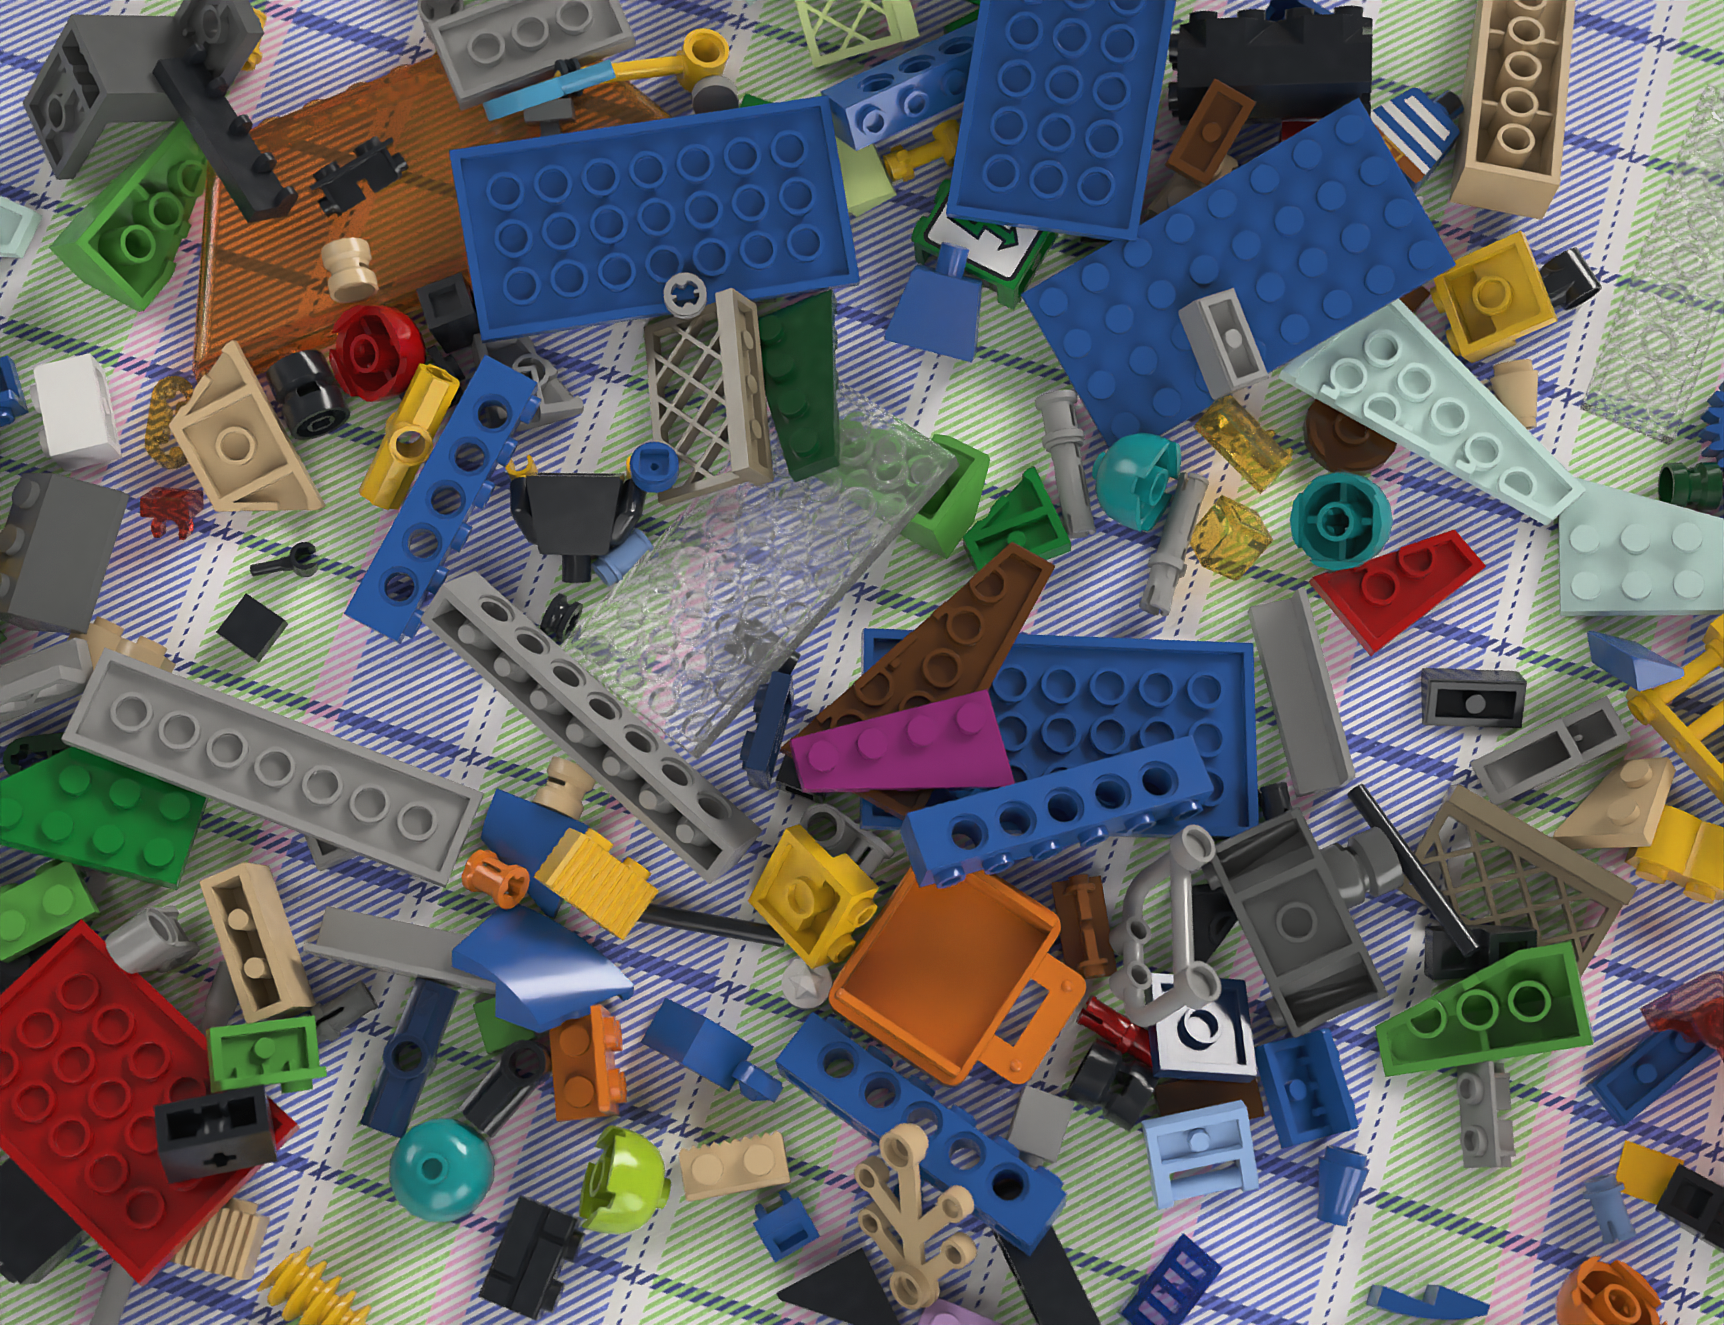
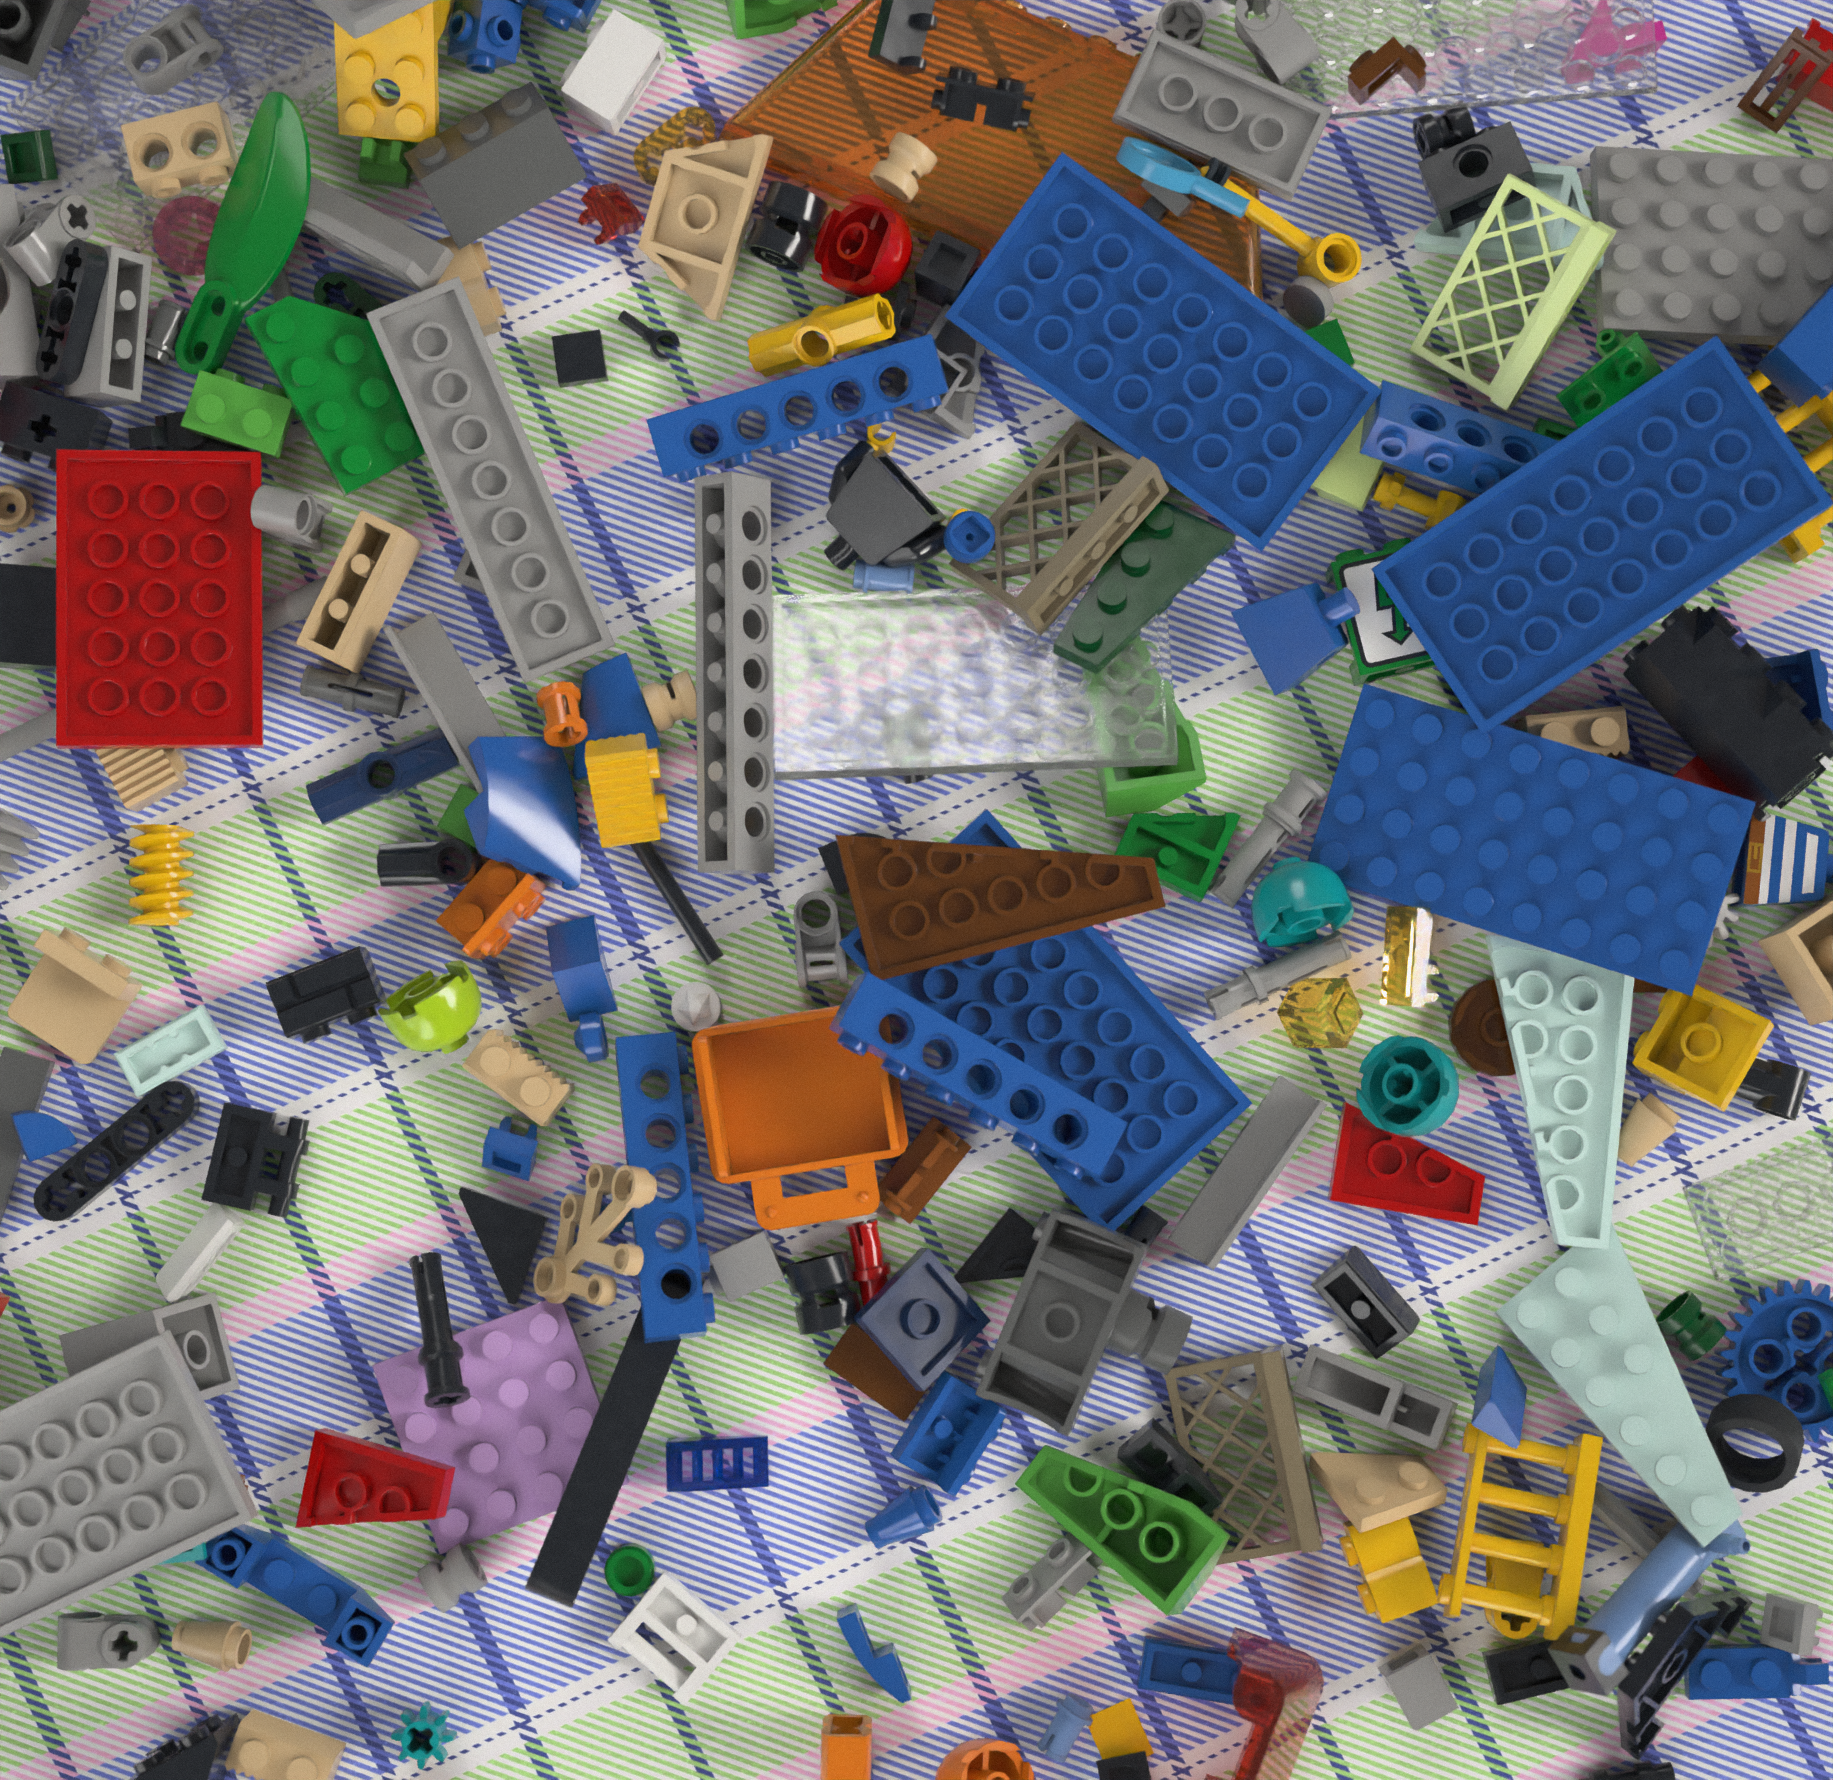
camera: 45 degrees right, 10 degrees up
black brick [154,1084,278,1184] -> none
bright green bracket [206,1015,327,1094] -> none
teal cylinder [389,1118,495,1222] -> none
black bush [540,593,583,643] -> none
light grey bush [663,273,707,319] -> none
dark blue plate [739,671,794,791] -> none
yellow plate [748,824,879,969] -> none
magenta wing [789,689,1015,792] -> none
light grey bar [1109,825,1221,1028] -> none
light blue plate [1141,1100,1259,1210] -> none
reddish brown plate [1164,78,1256,188] -> none
light grey slope [1178,288,1269,399] -> none
black bar [1347,784,1482,958] -> none

